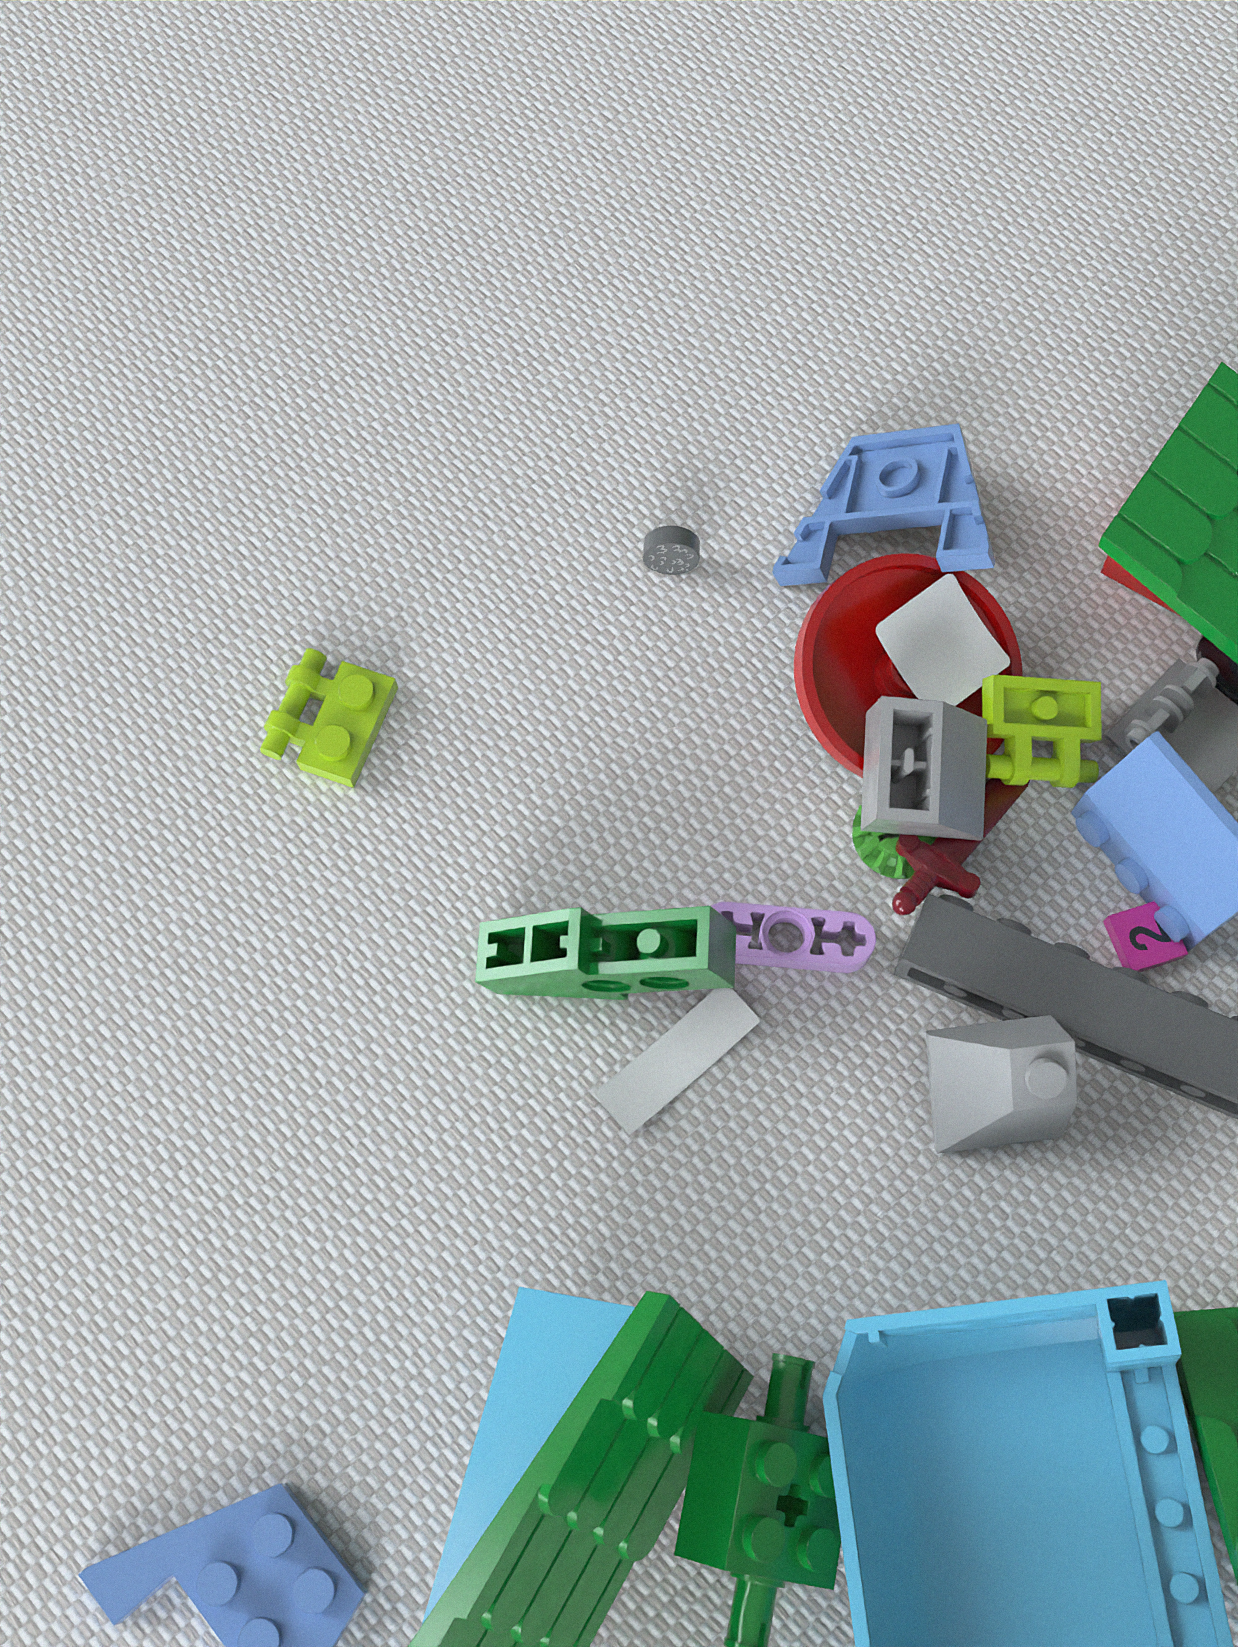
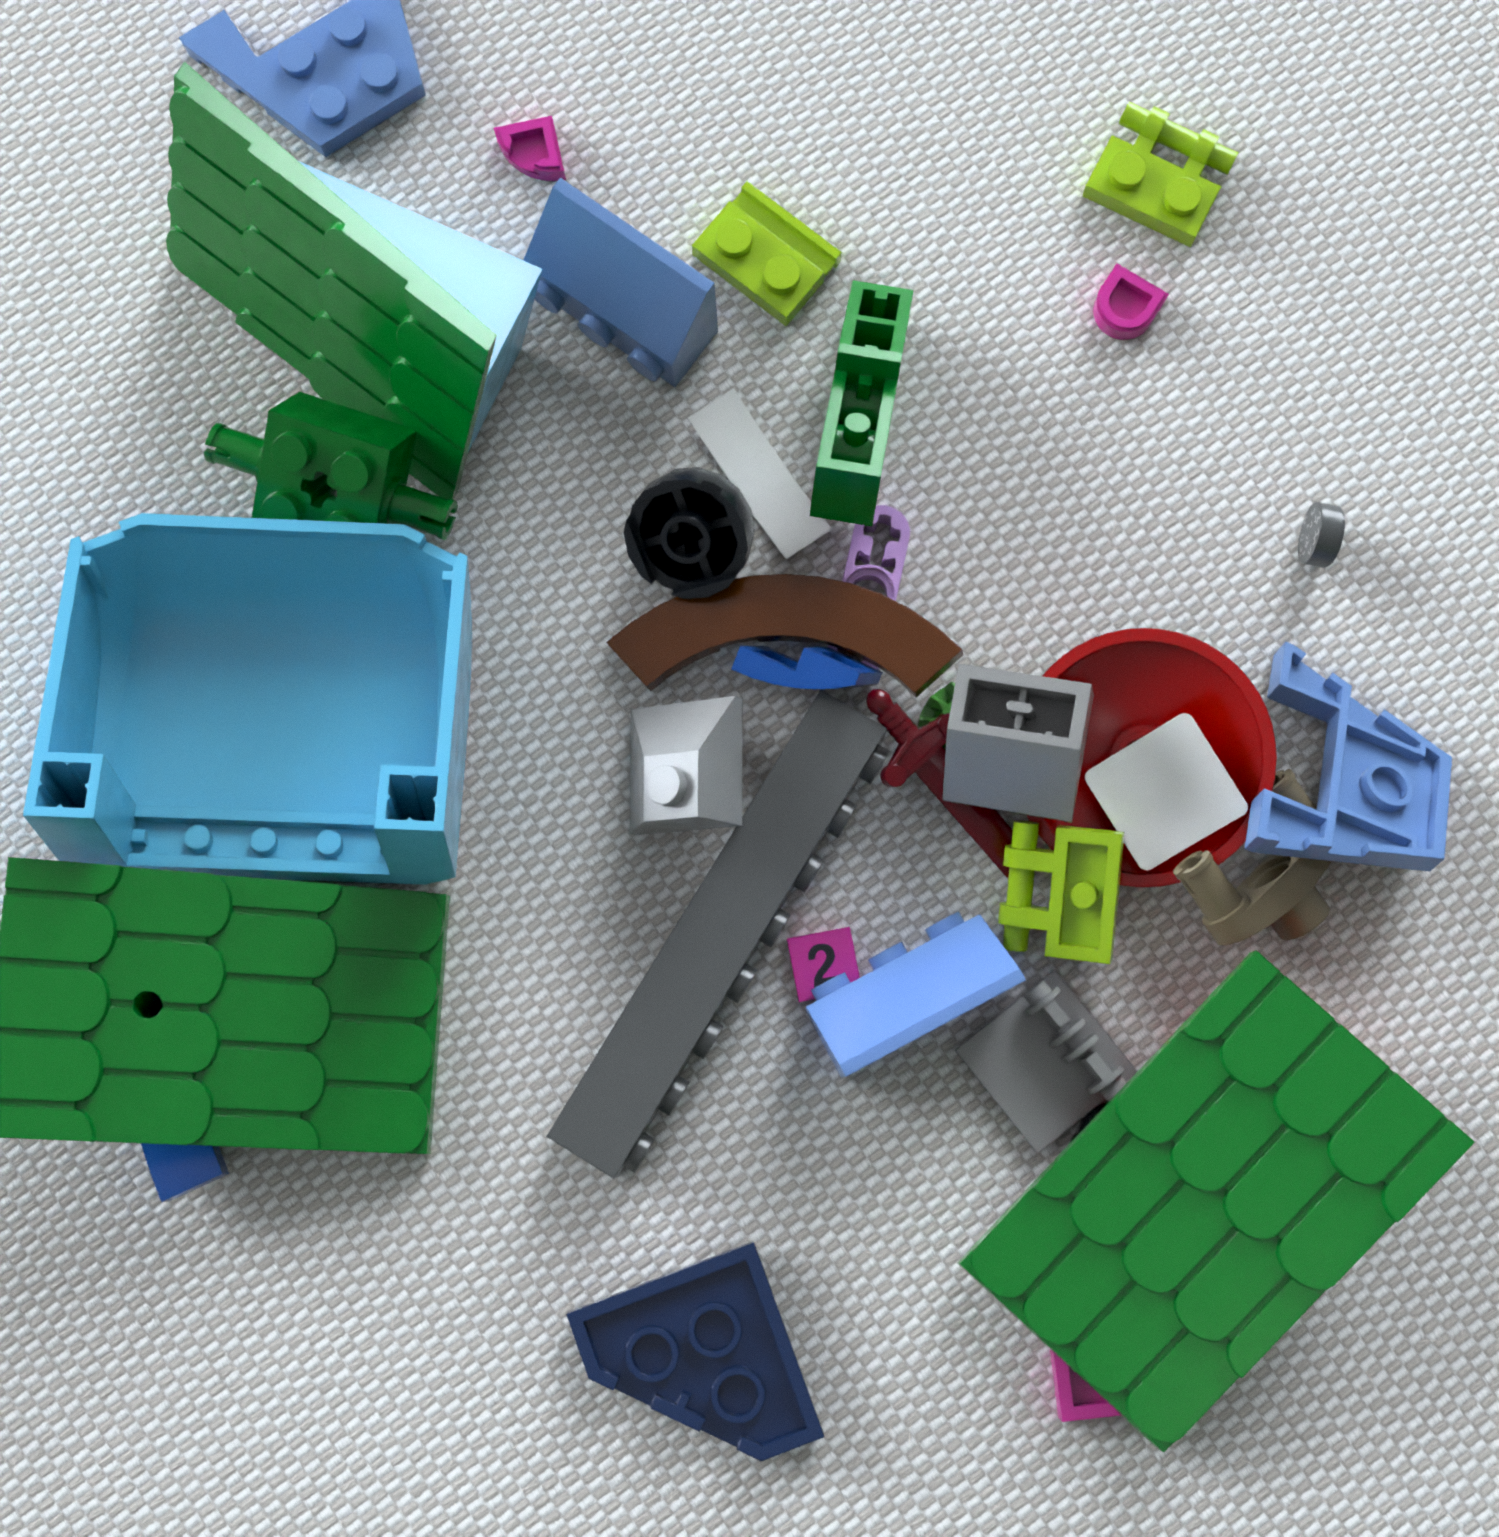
camera: 100 degrees right, 10 degrees up
none -> dark pink tile [493,116,566,181]
none -> medium blue slope [523,178,718,387]
none -> reddish brown tile [606,574,964,698]
none -> black cylinder [624,467,755,599]
none -> lime plate [692,181,842,326]
none -> blue slope [731,646,883,690]
none -> dark pink tile [1093,263,1169,340]
none -> dark tan connector [1173,769,1332,946]

